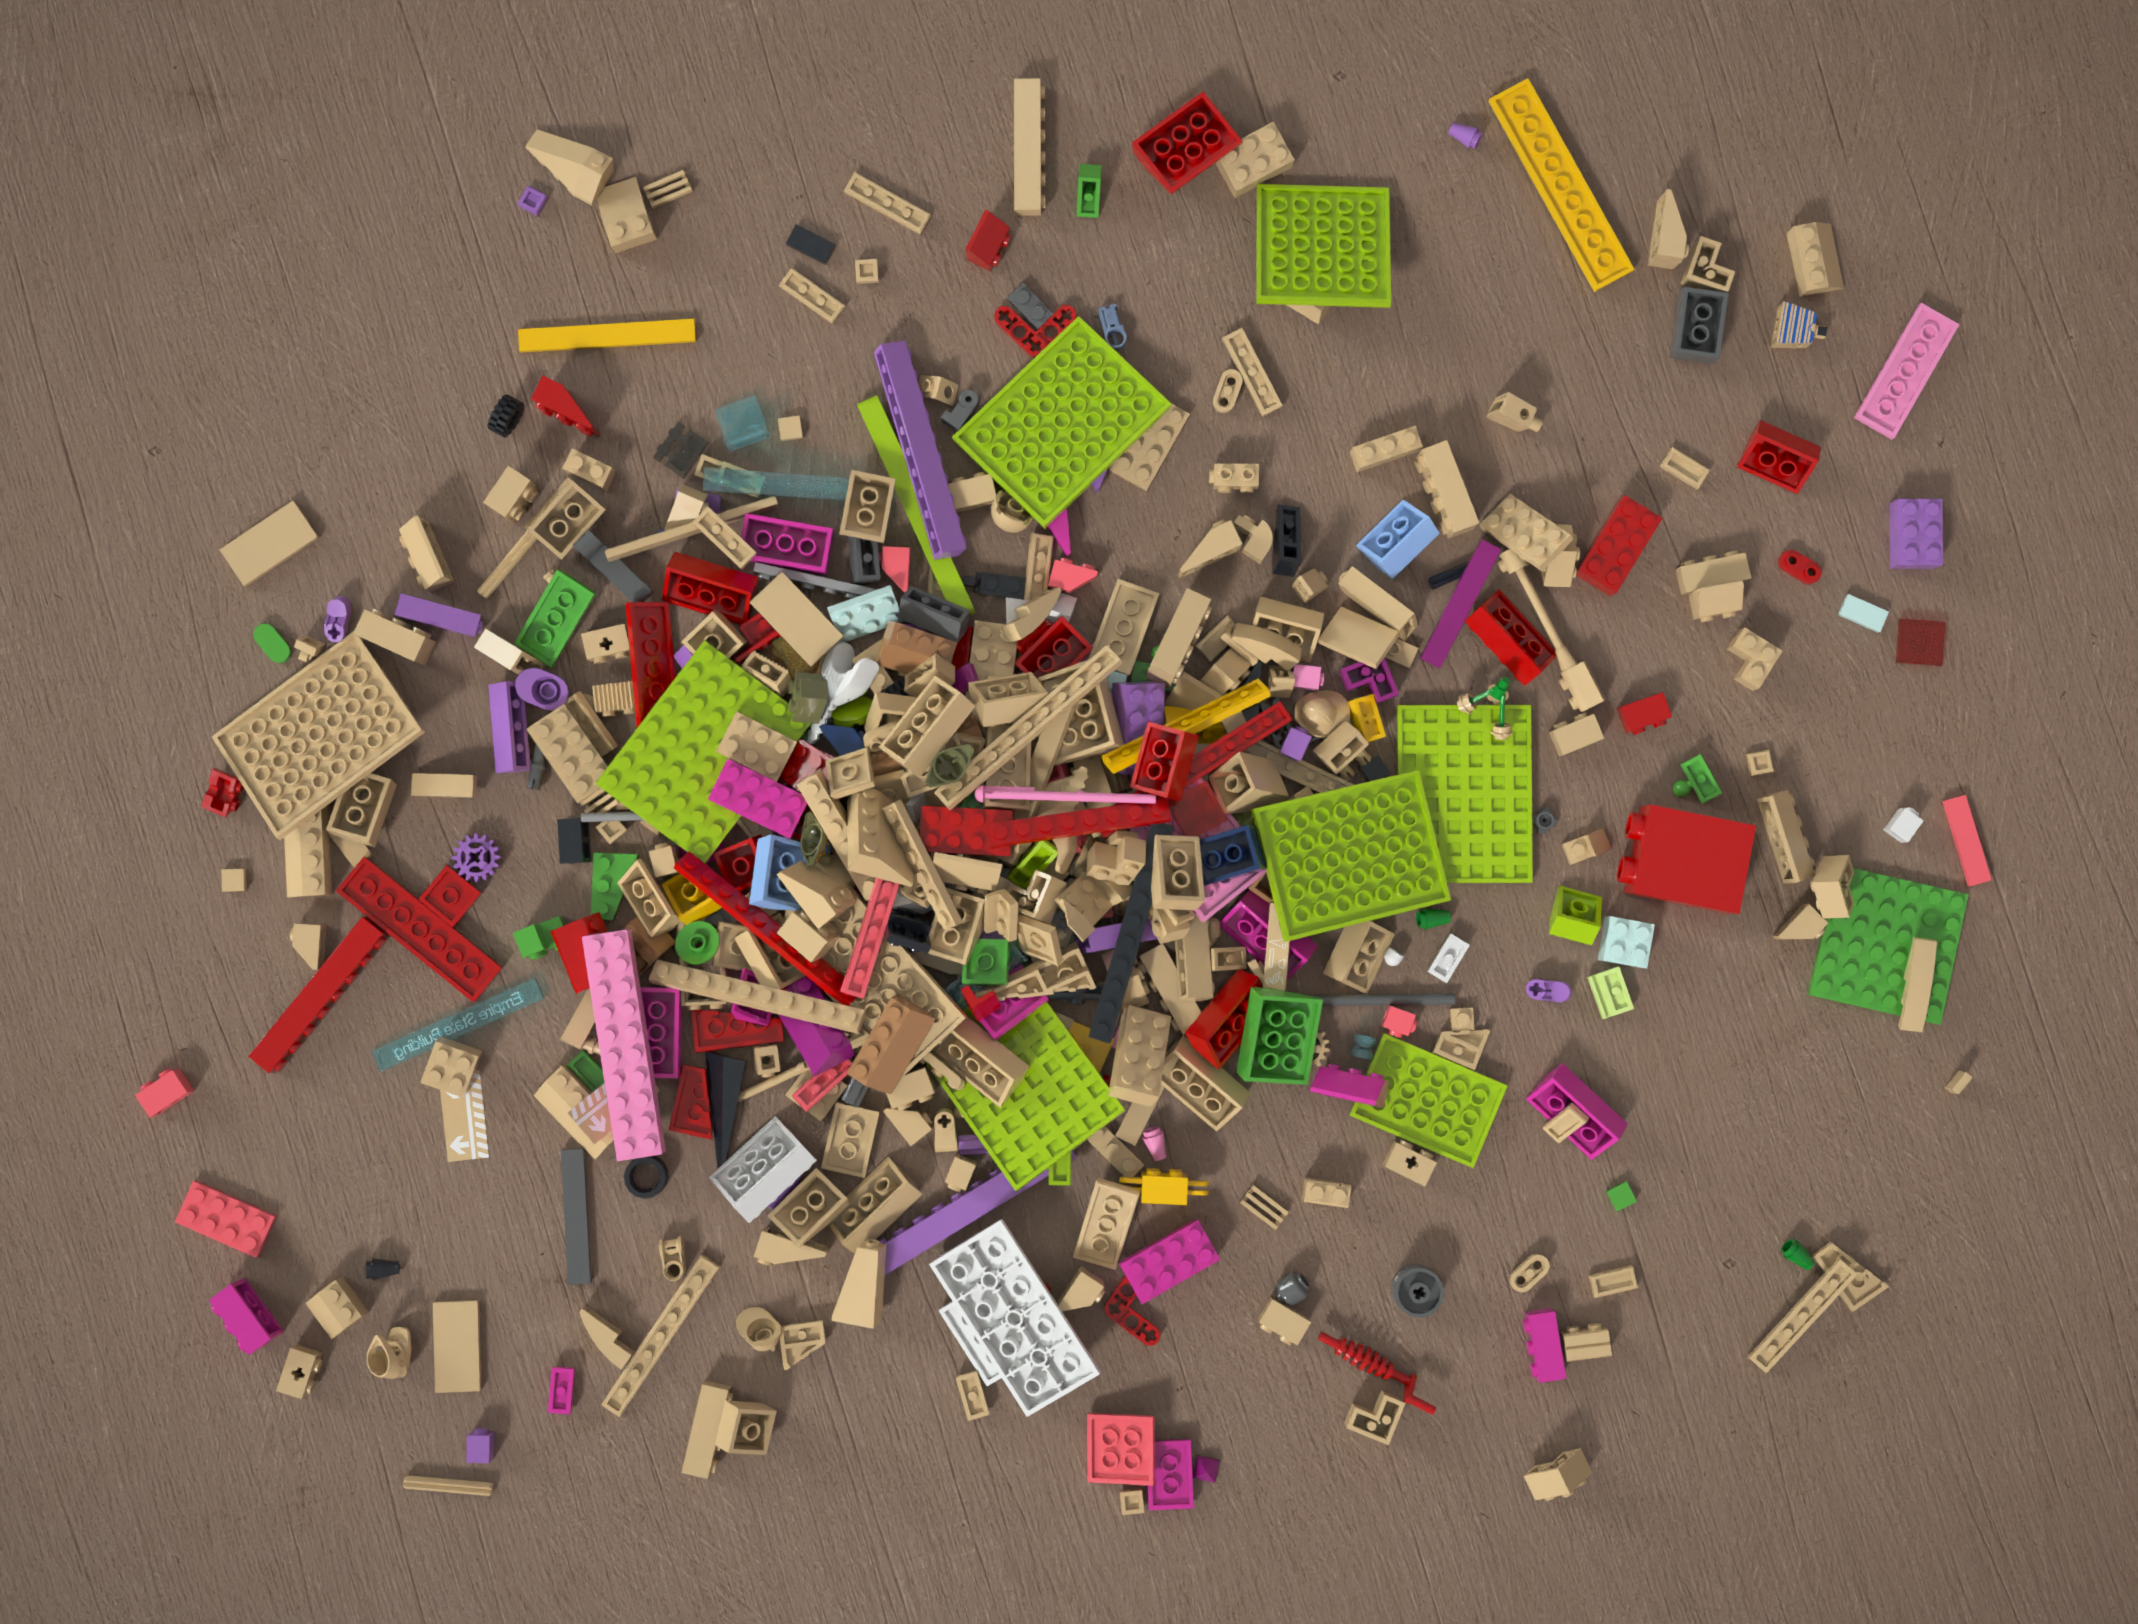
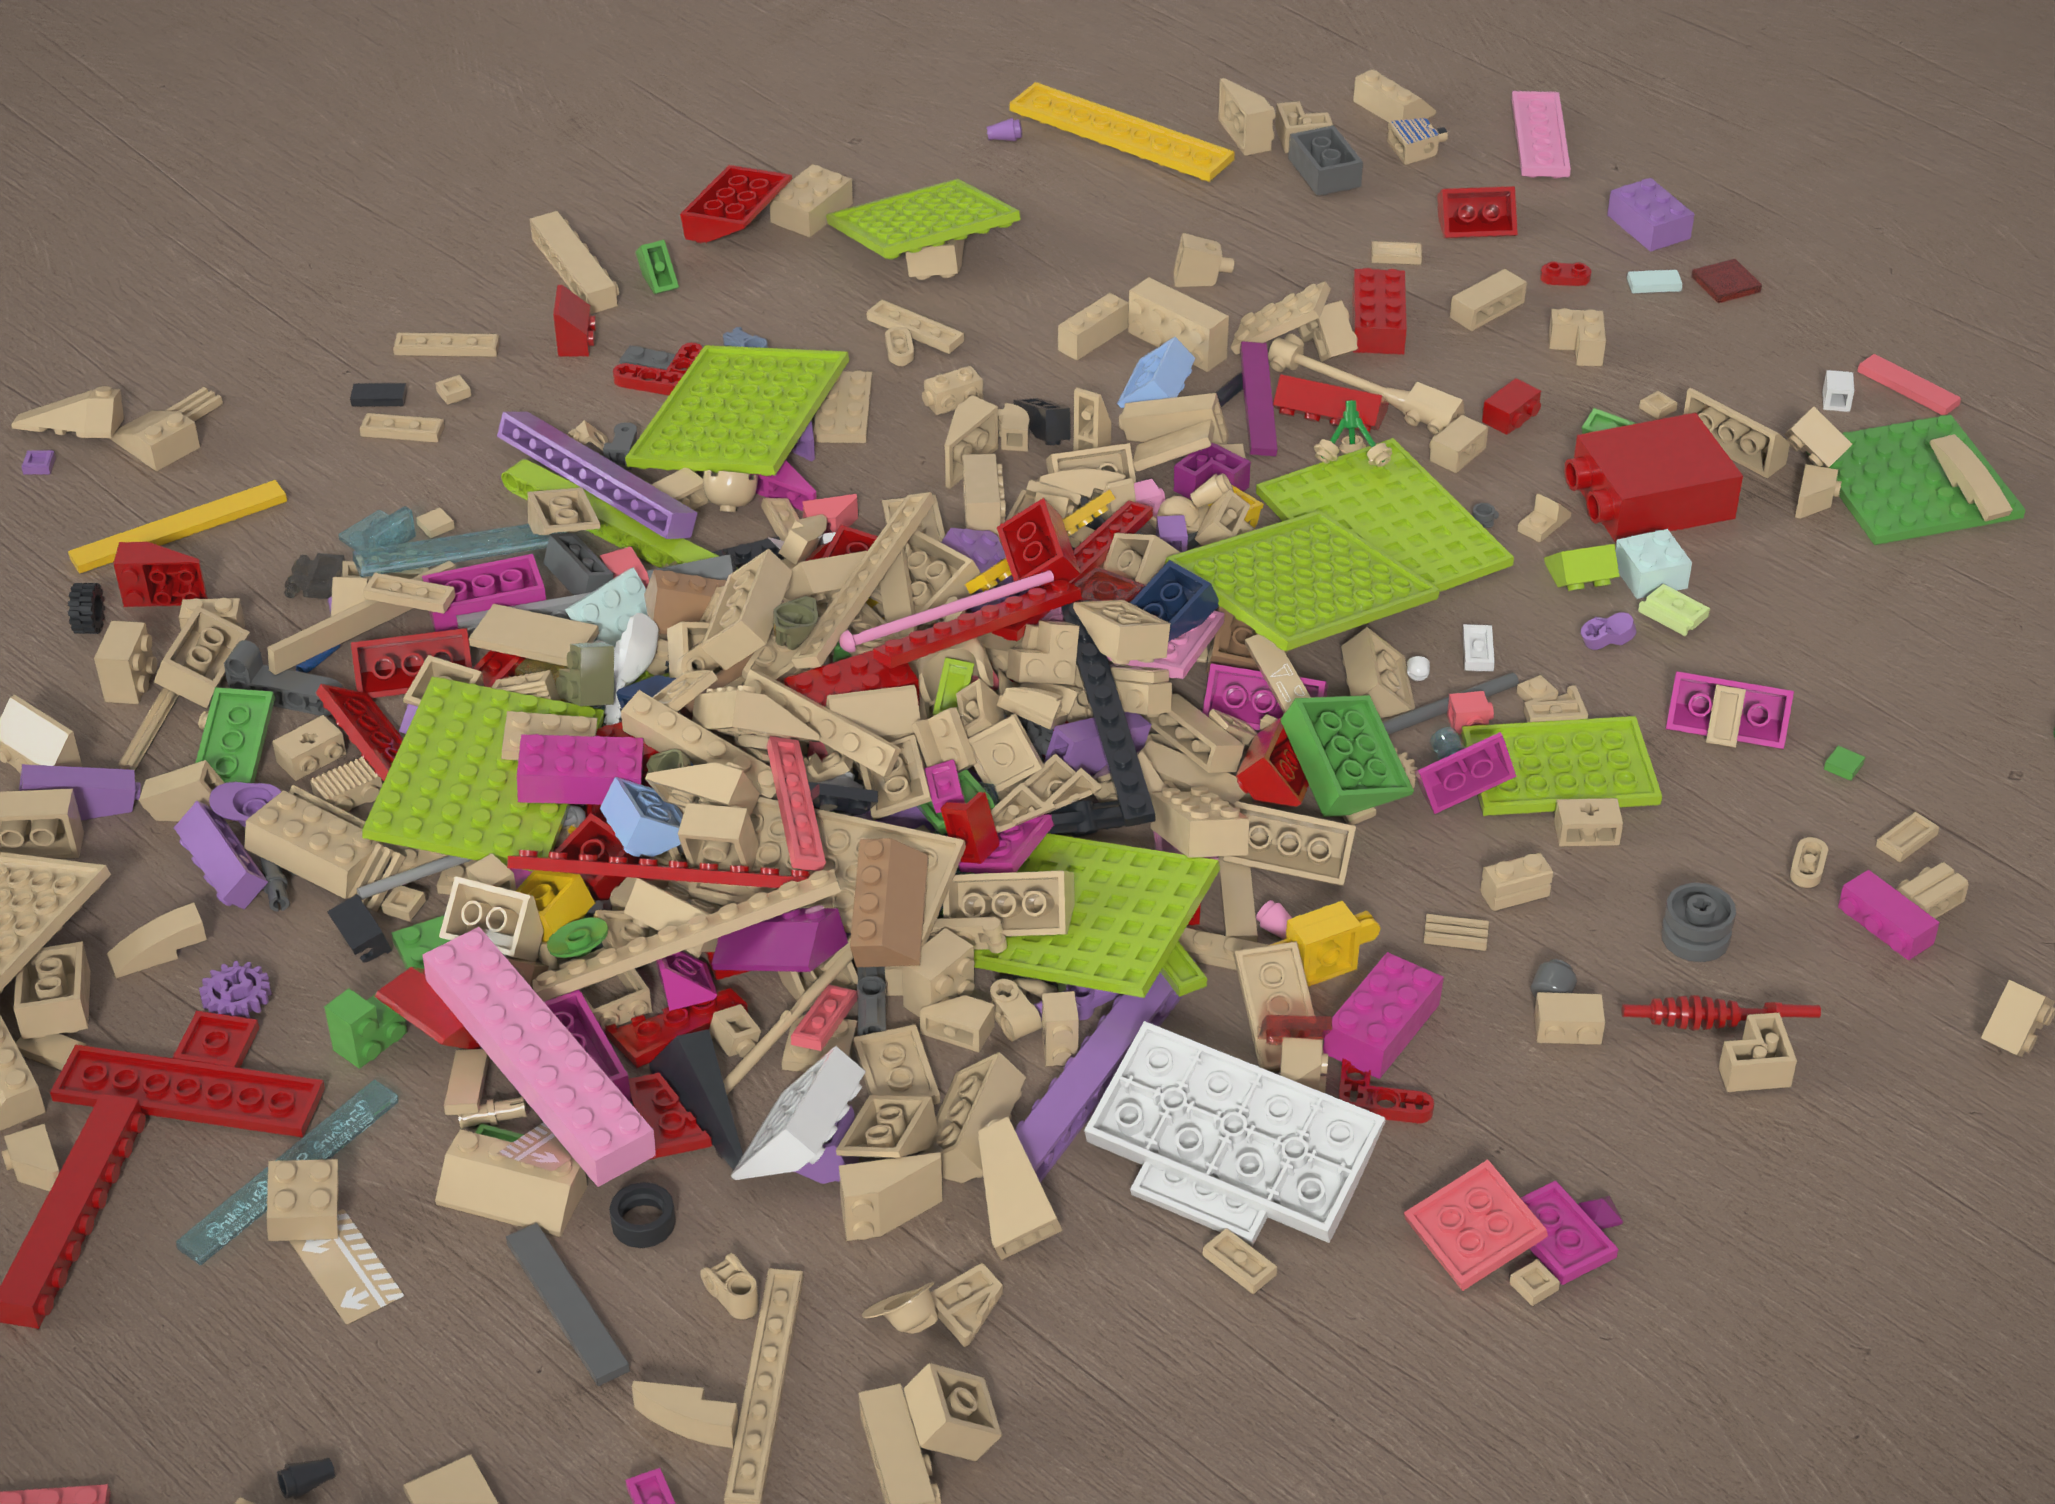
camera: 30 degrees left, 45 degrees down
green cone [1416,908,1451,930] -> none
tan slope [1688,581,1744,623] -> none
none -> dark pink plate [925,759,965,814]
none -> tan cone [1190,473,1233,508]
none -> clear red plate [1257,1015,1332,1045]

